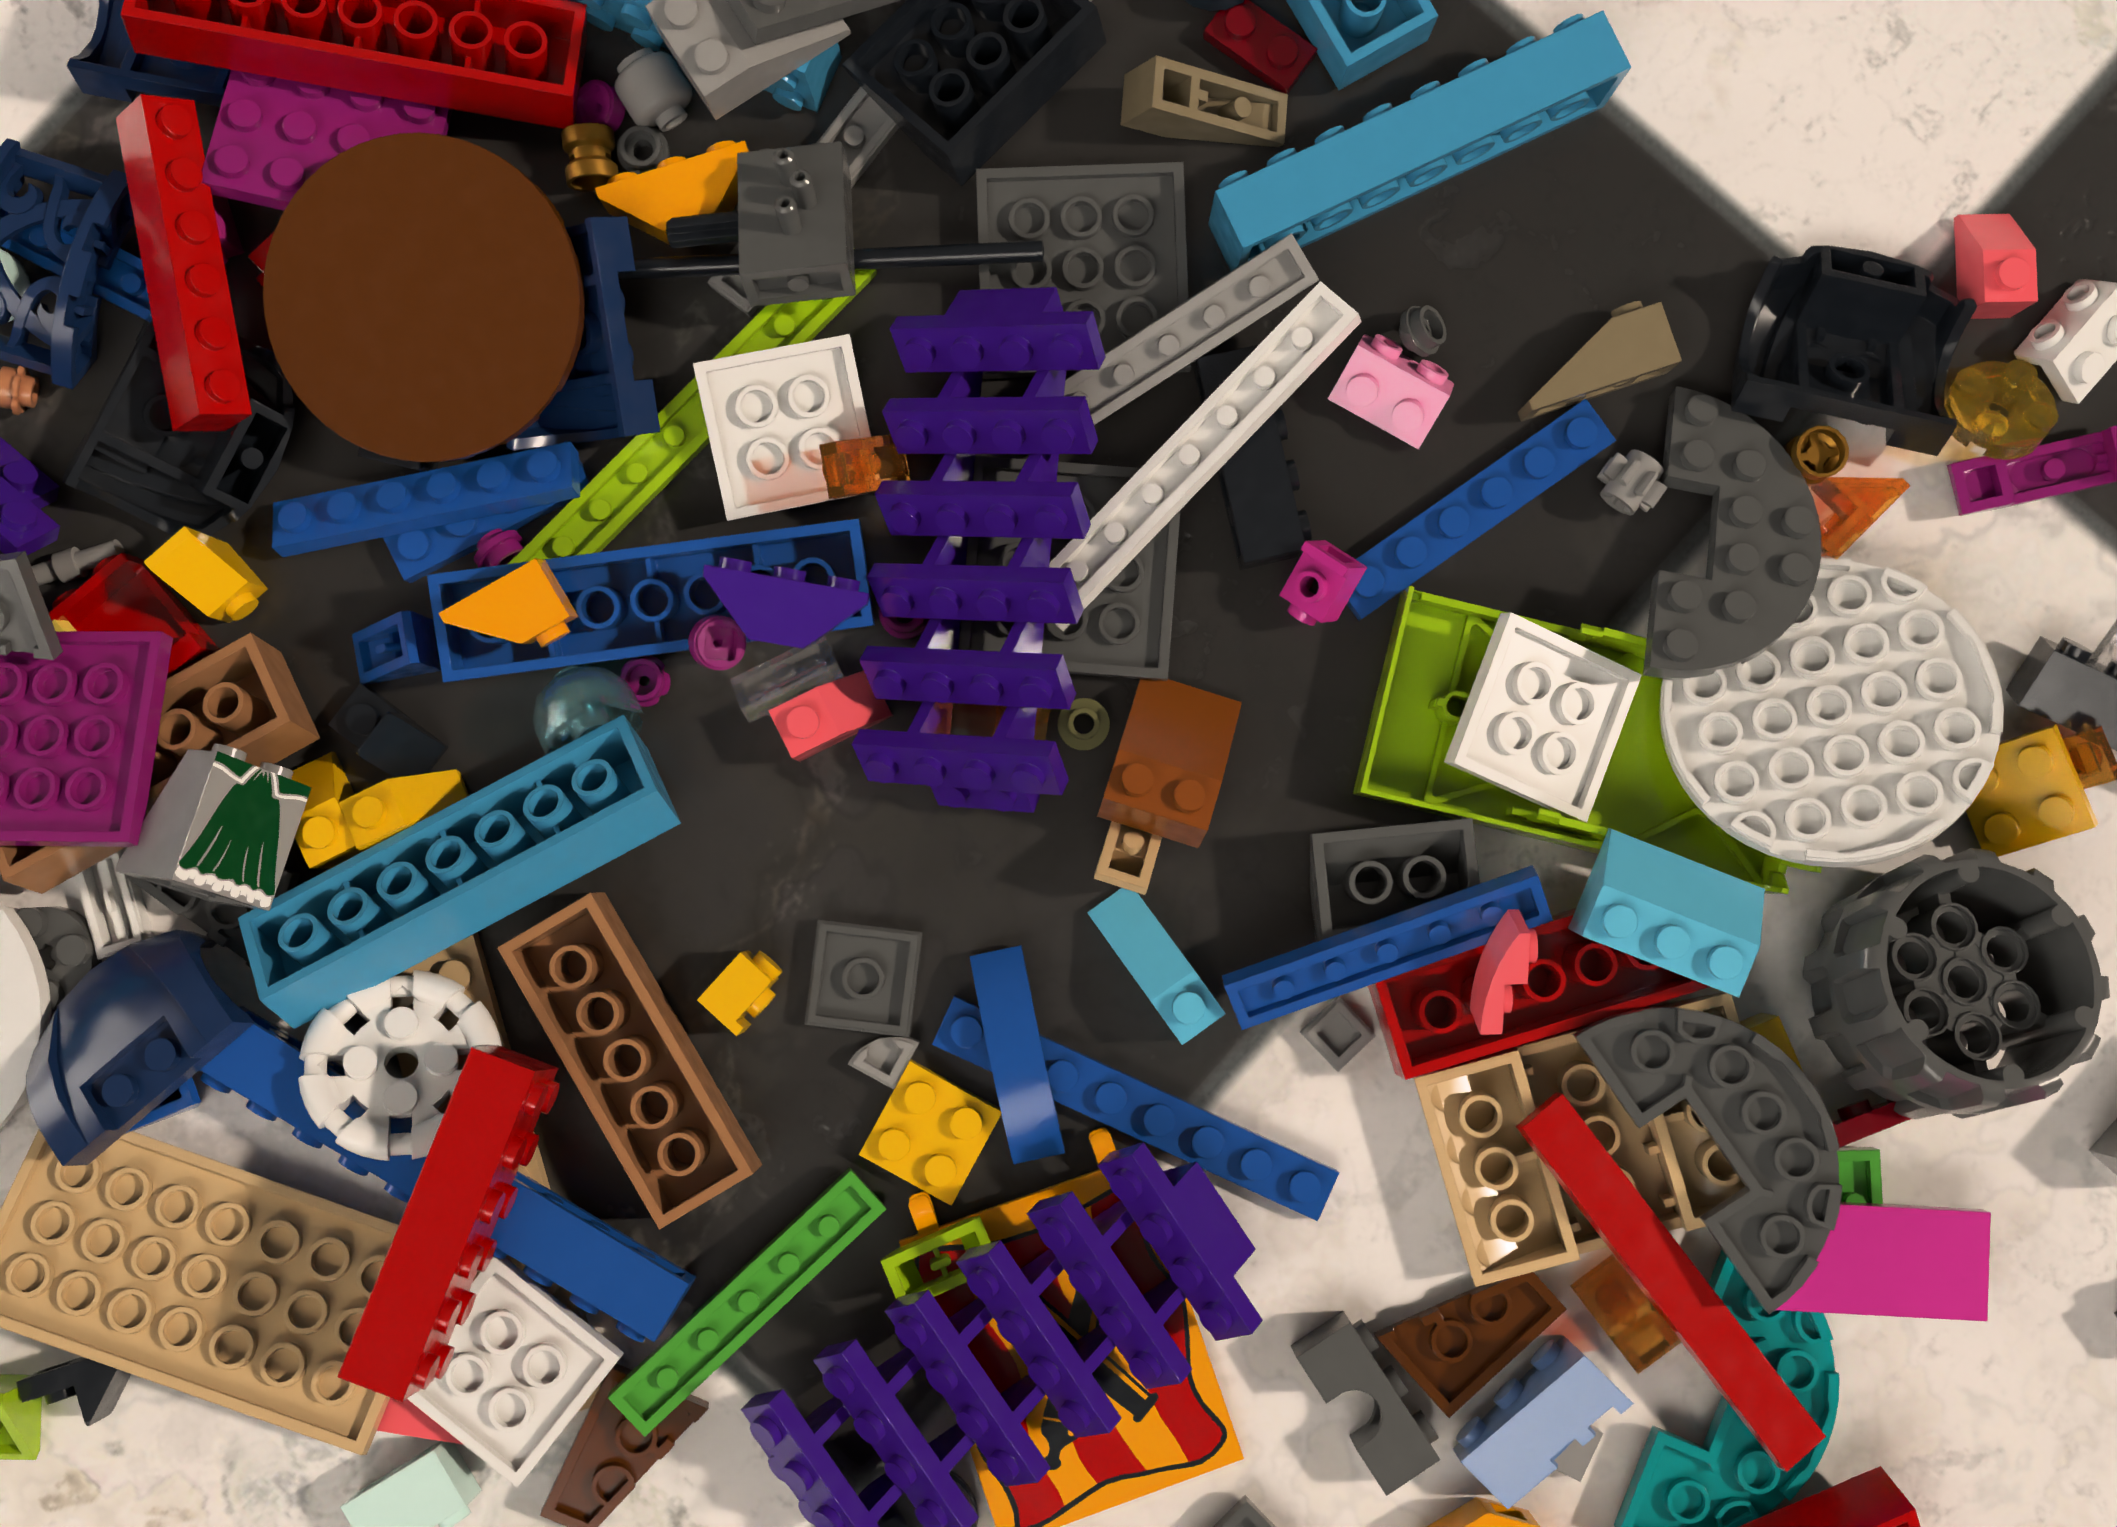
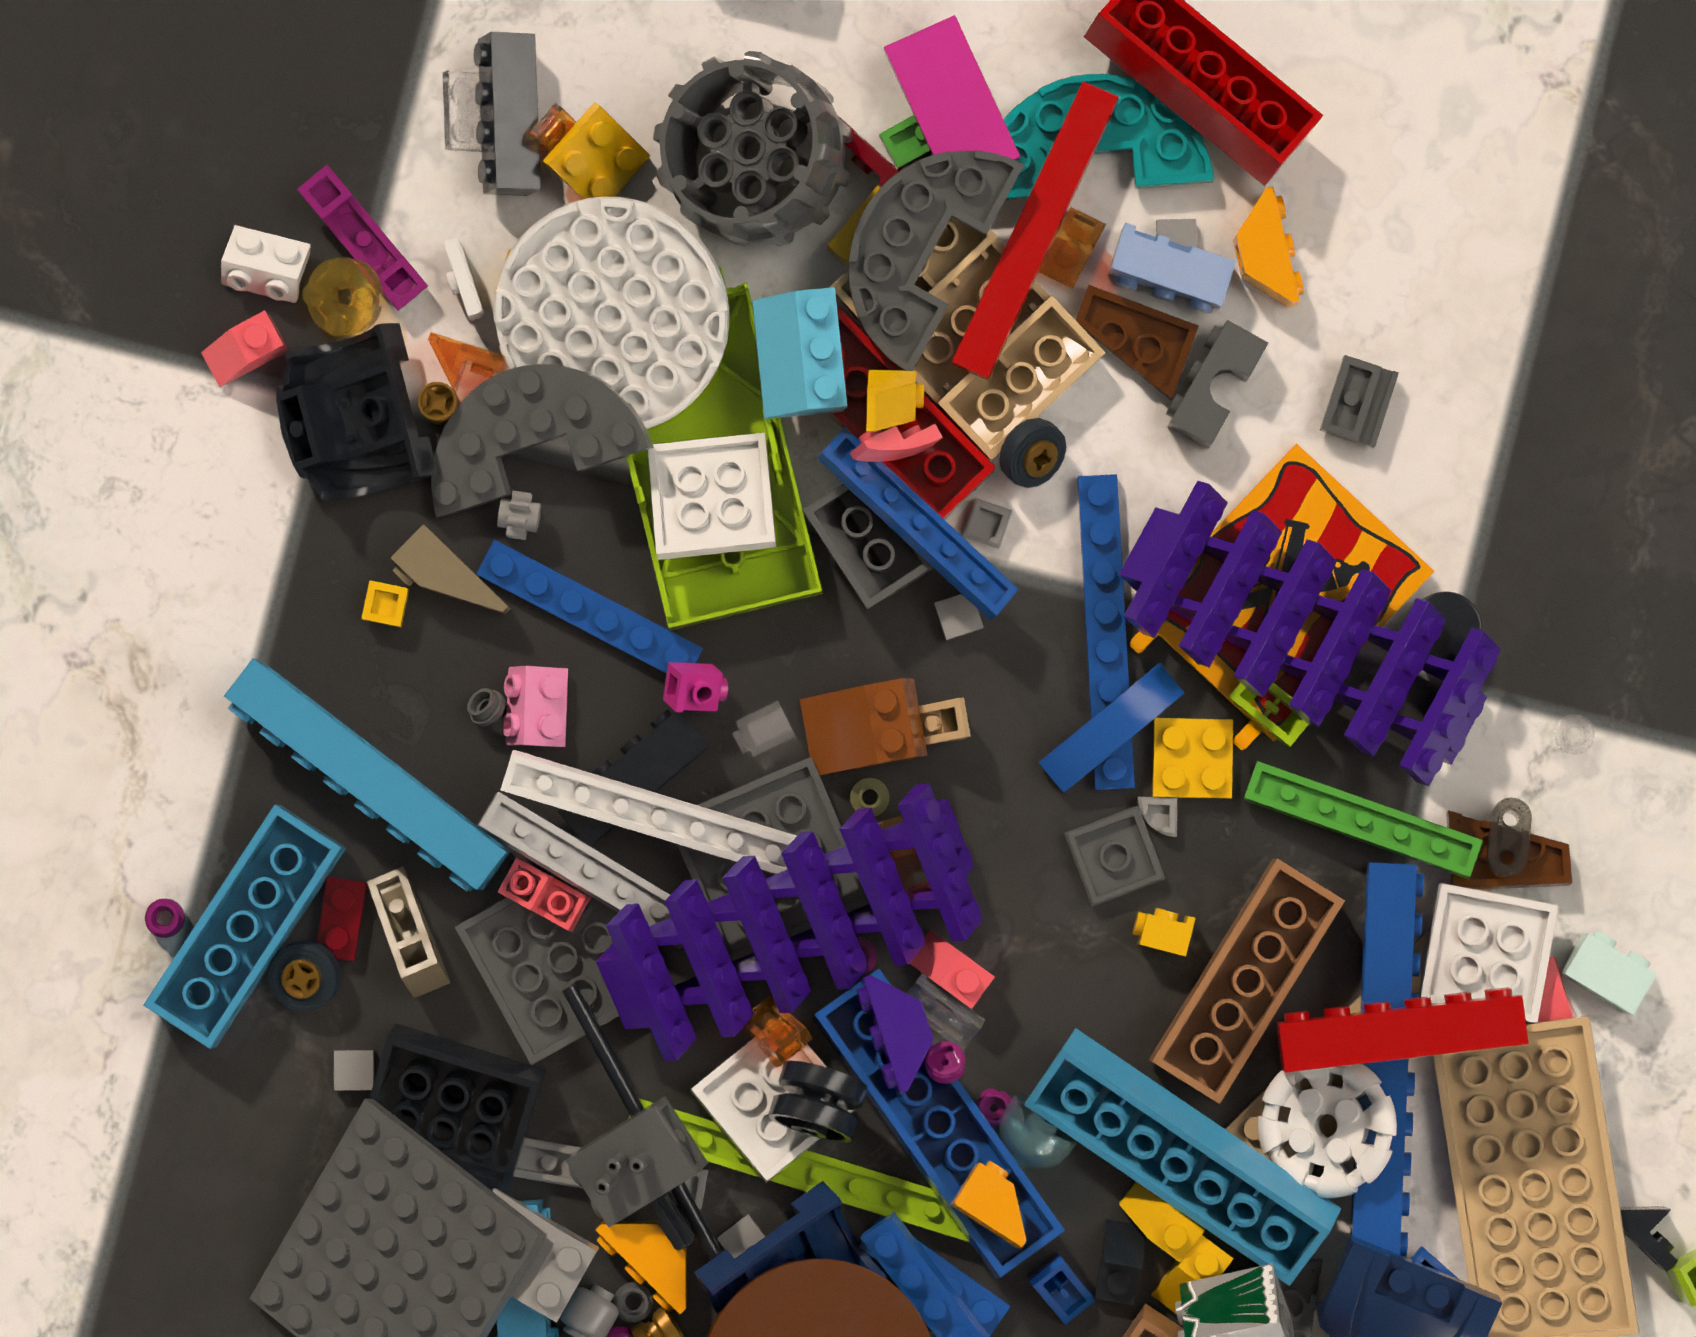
camera: 125 degrees left, 0 degrees up
magenta plate [474,528,523,568] -> none
medium azure slope [1087,888,1226,1045] -> none
none -> yellow plate [361,580,410,628]
none -> white plate [443,238,485,321]
none -> coral slope [497,857,591,932]
none -> light grey tile [717,1213,766,1258]
none -> clear brick [733,701,796,758]
none -> black wheel [768,1060,868,1143]
none -> yellow slope [866,370,924,432]
none -> light grey tile [934,594,984,641]
none -> black wheel [999,418,1067,488]
none -> clear smoke plate [1486,797,1532,878]

